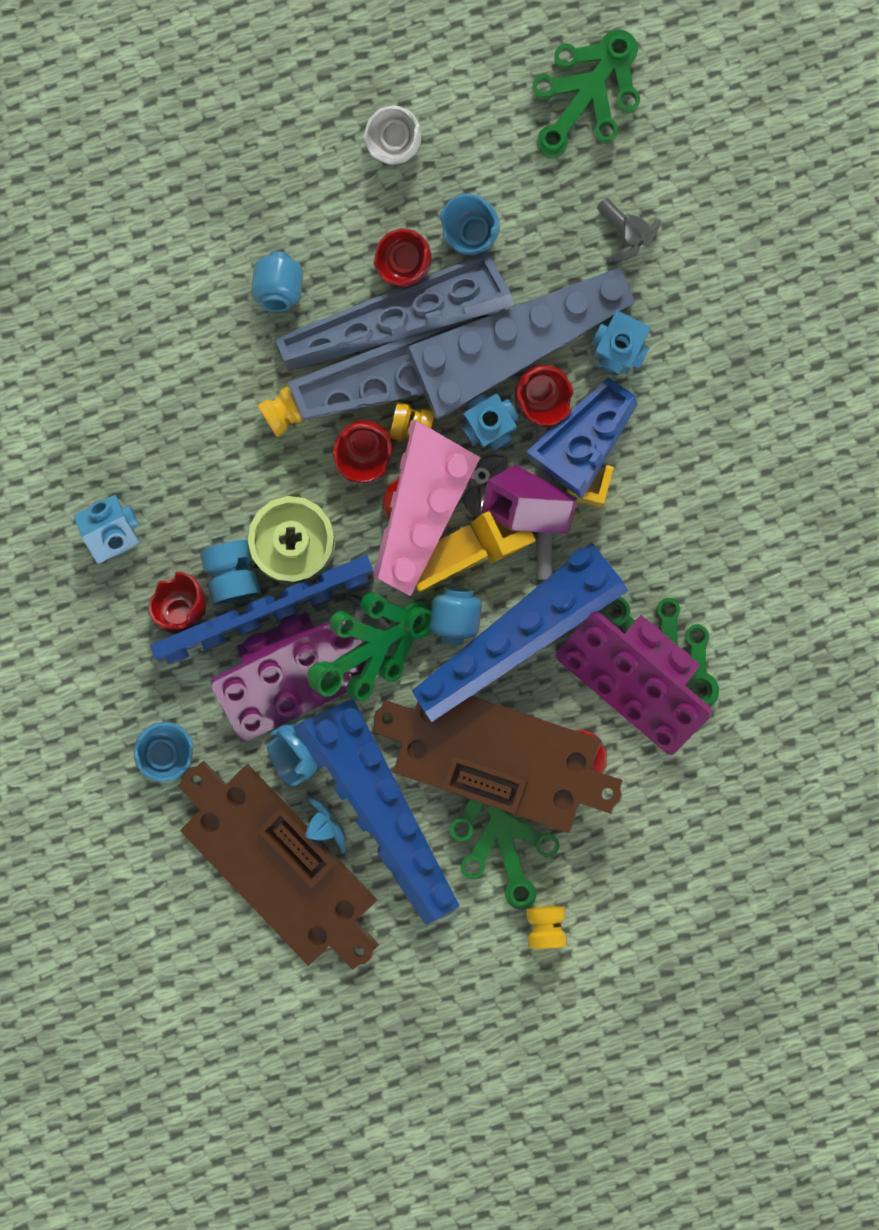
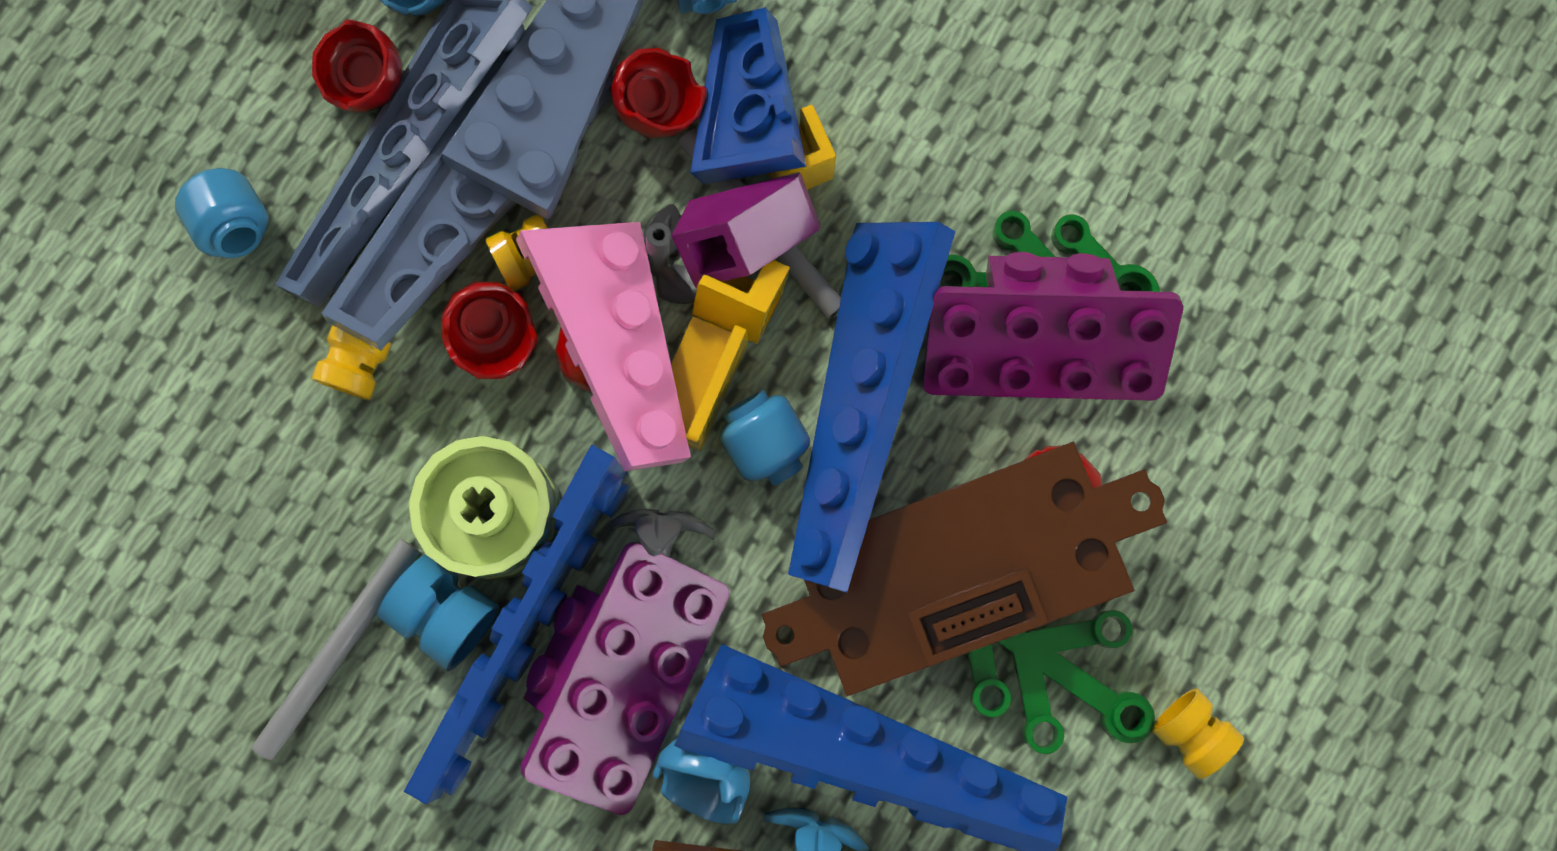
camera: 40 degrees left, 5 degrees down
dark azure brick [73,495,140,564] -> none
red hair [148,571,207,634] -> none
green plant [307,592,432,701] -> none
dark azure brick [461,393,519,452] -> none
none -> light grey bar [251,538,421,760]

